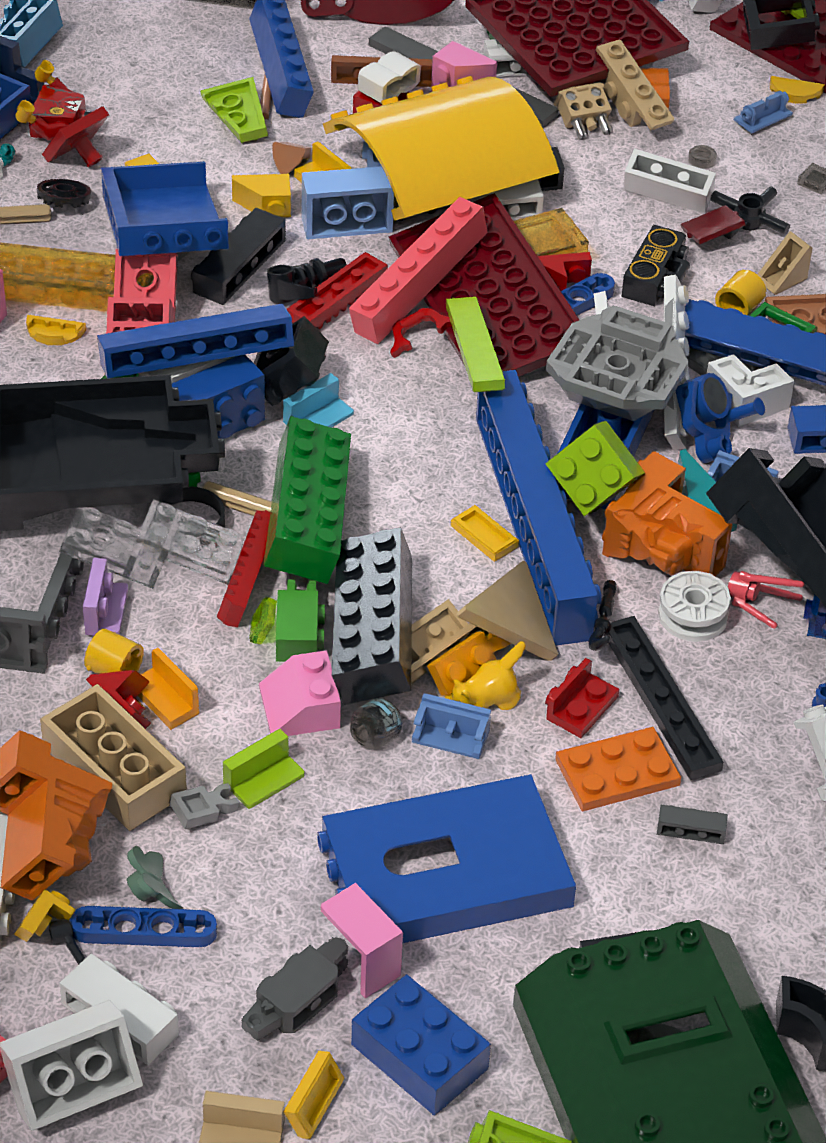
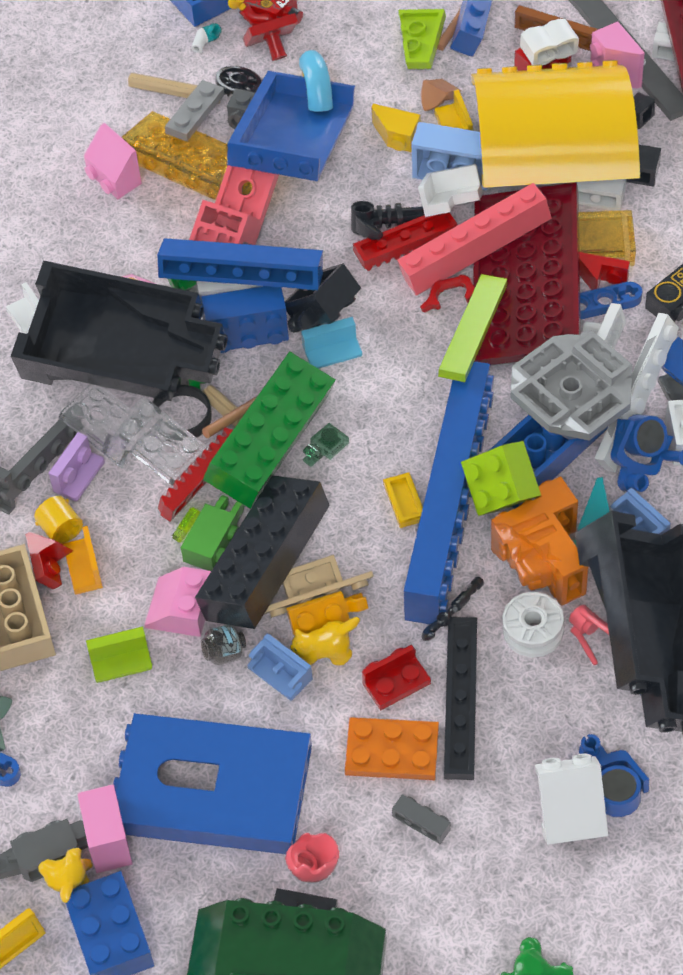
camera: 30 degrees right, 10 degrees up
yellow tile [26,315,86,345] -> none
light grey plate [169,783,240,830] -> none
black brick [191,207,286,305] -> none
tan tile [457,561,559,661] -> none
none -> yellow animal [38,848,93,903]
none -> light grey plate [165,80,224,141]
none -> nougat bar [202,395,258,438]
none -> dark grey brick [227,89,255,129]
none -> coral hair [285,833,340,883]
none -> medium azure cylinder [299,50,333,112]
none -> clear green plate [303,423,349,467]
none -> white panel [418,164,483,217]

